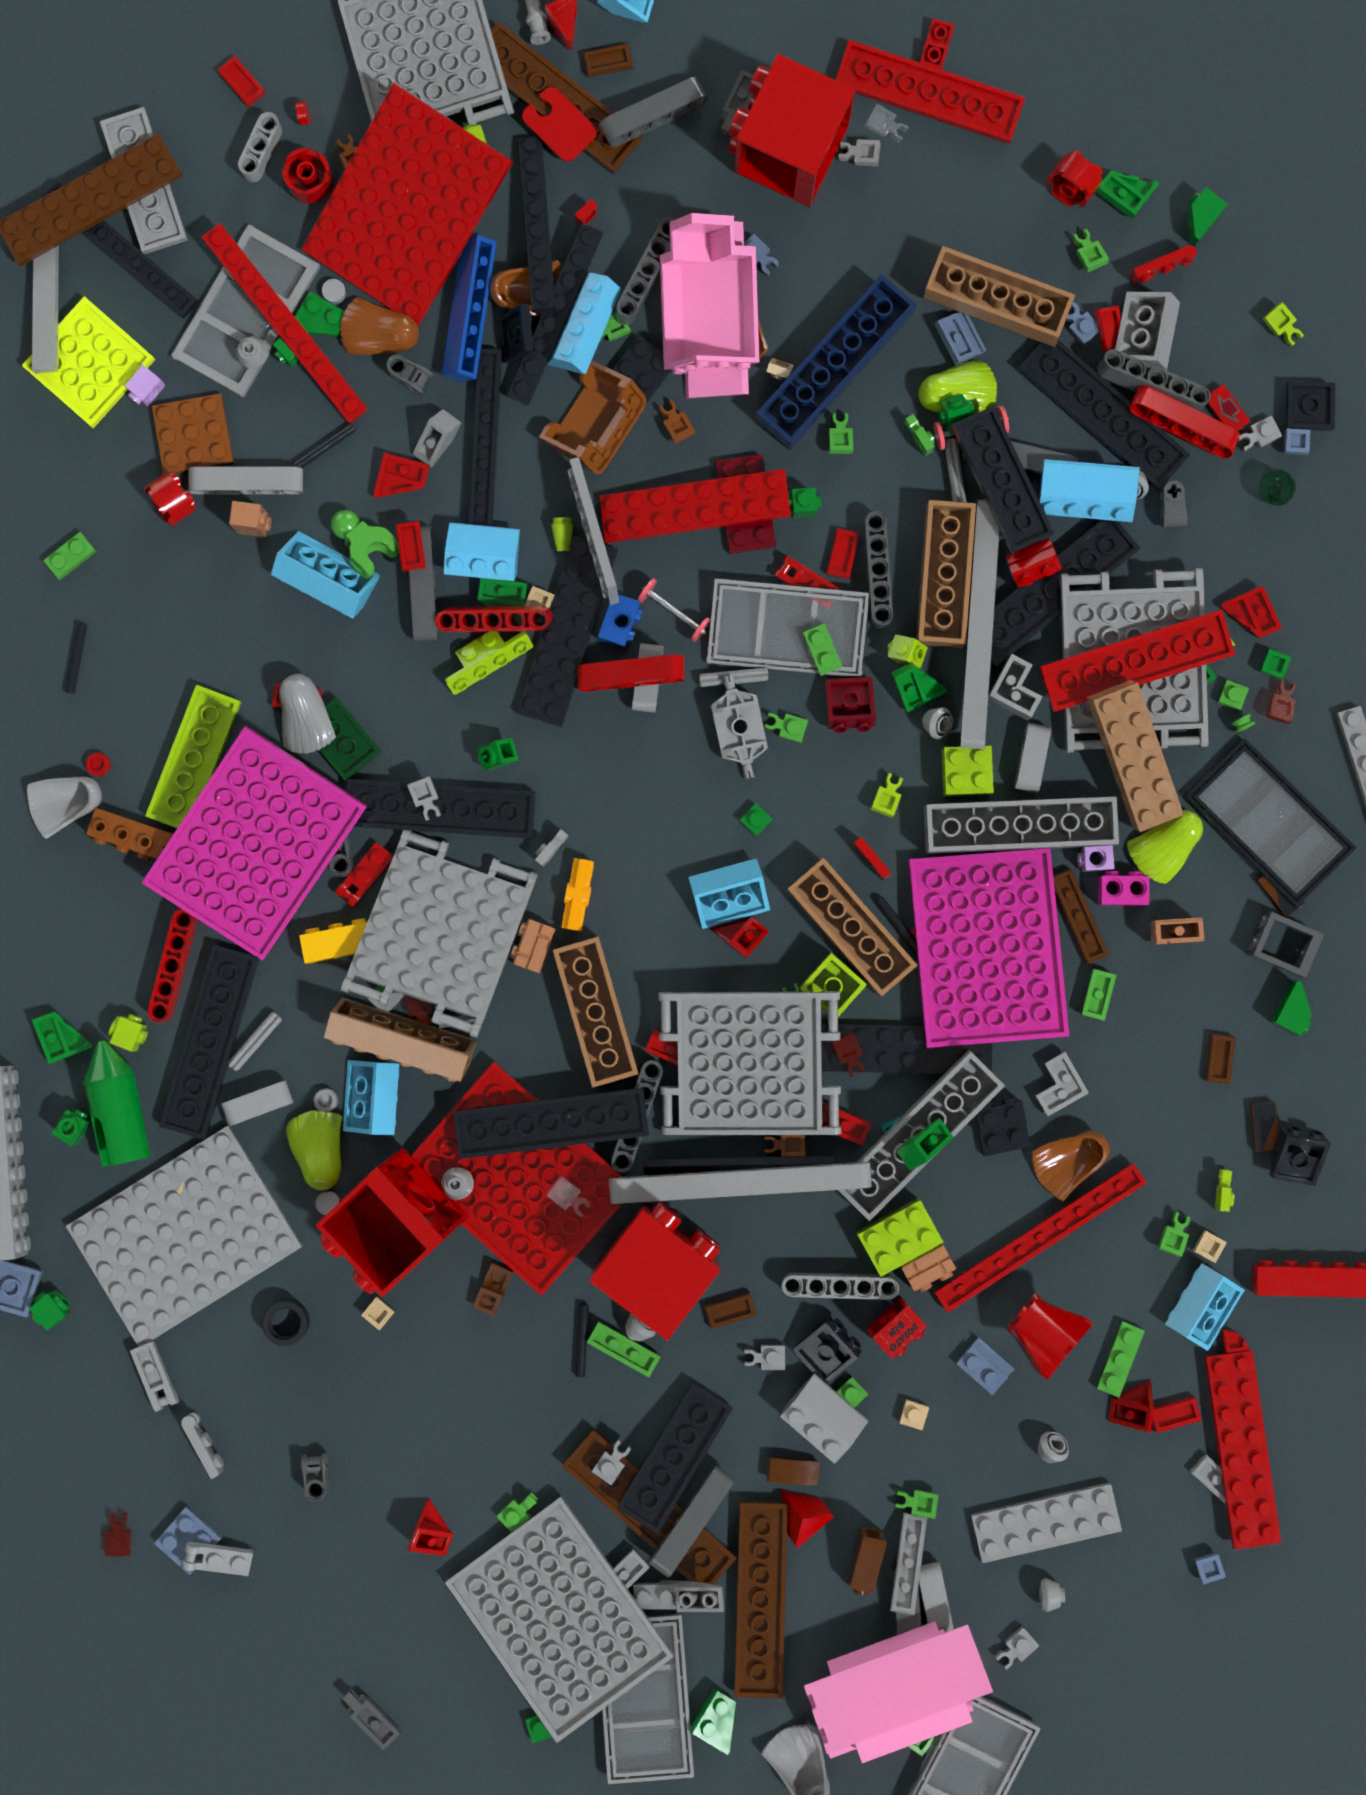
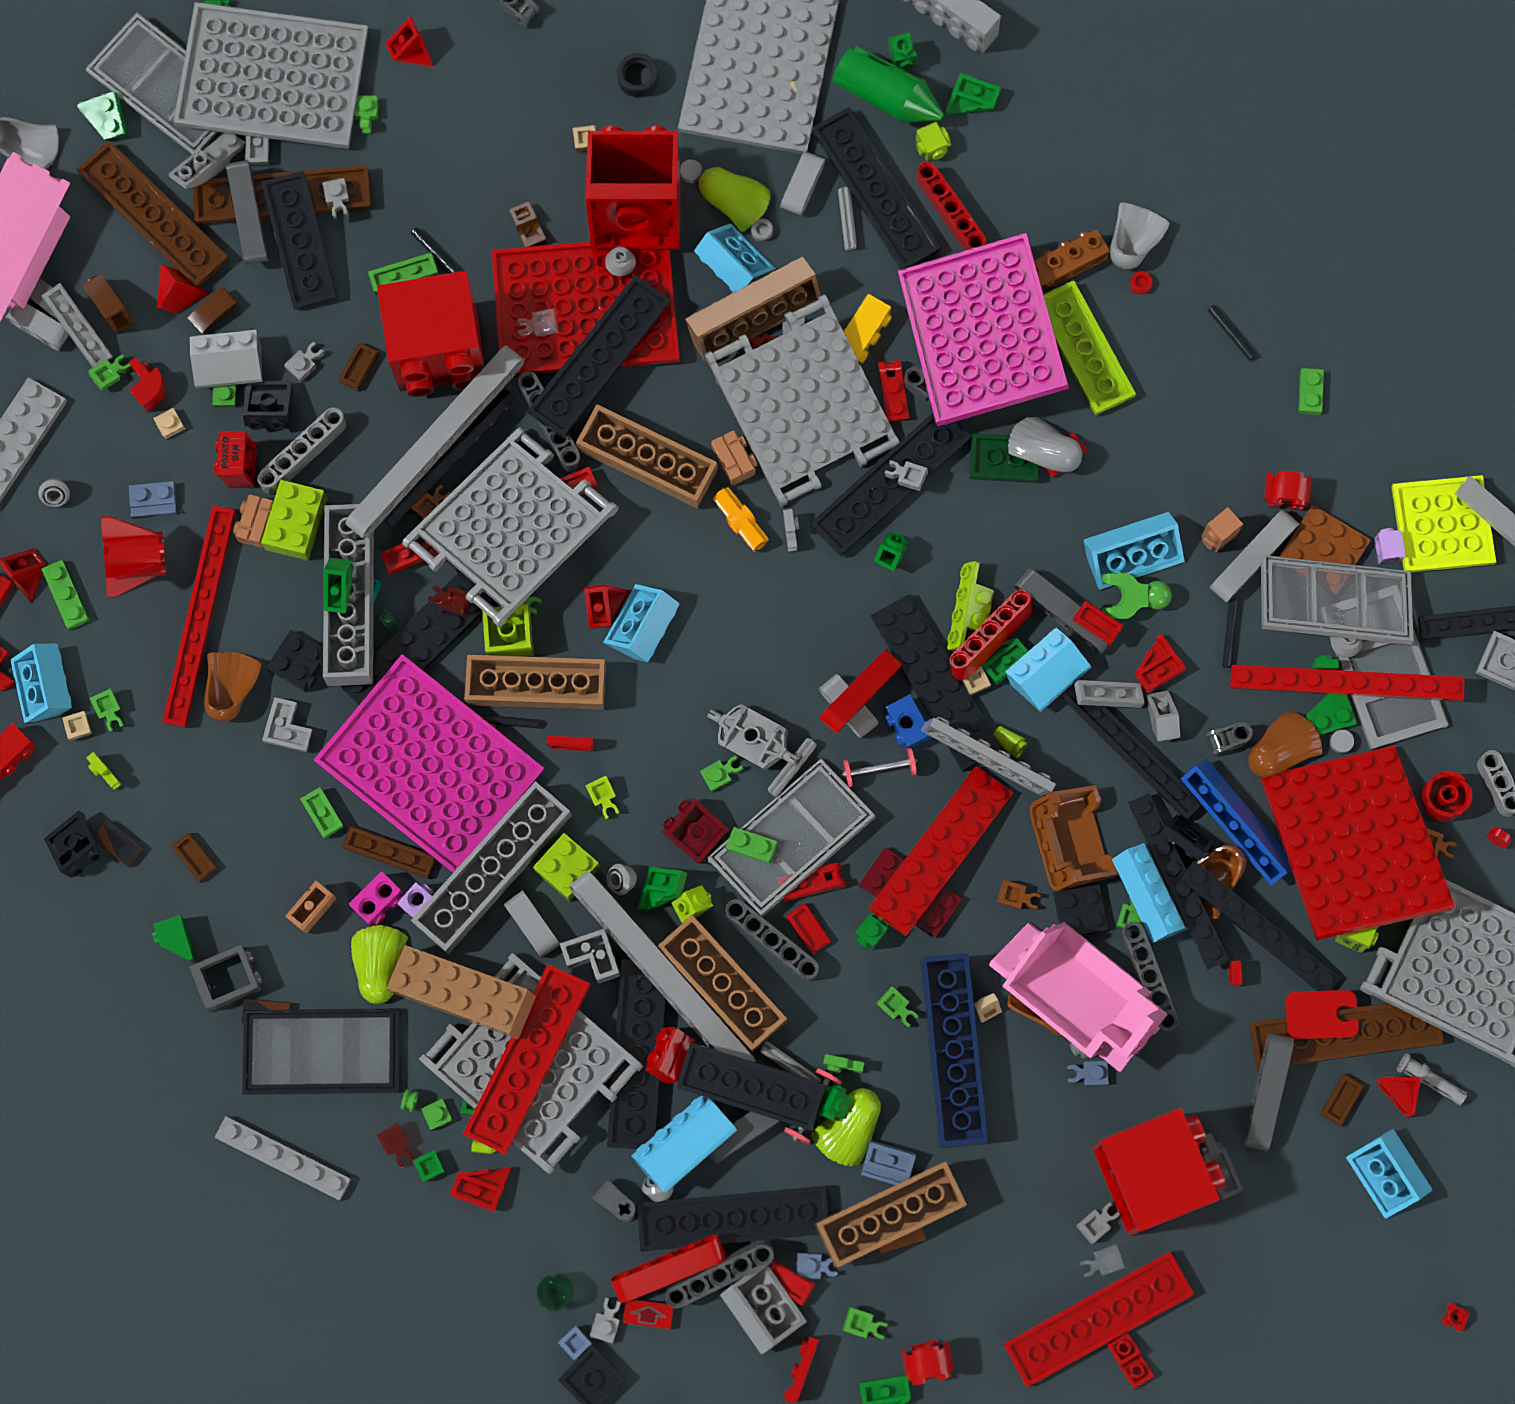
camera: 135 degrees right, 10 degrees down
green plate [739,803,773,837] -> none
none -> red brick [129,357,166,412]
none -> clear green bush [376,608,398,631]
none -> light grey plate [1074,680,1144,708]
none -> clear door [1260,555,1413,645]

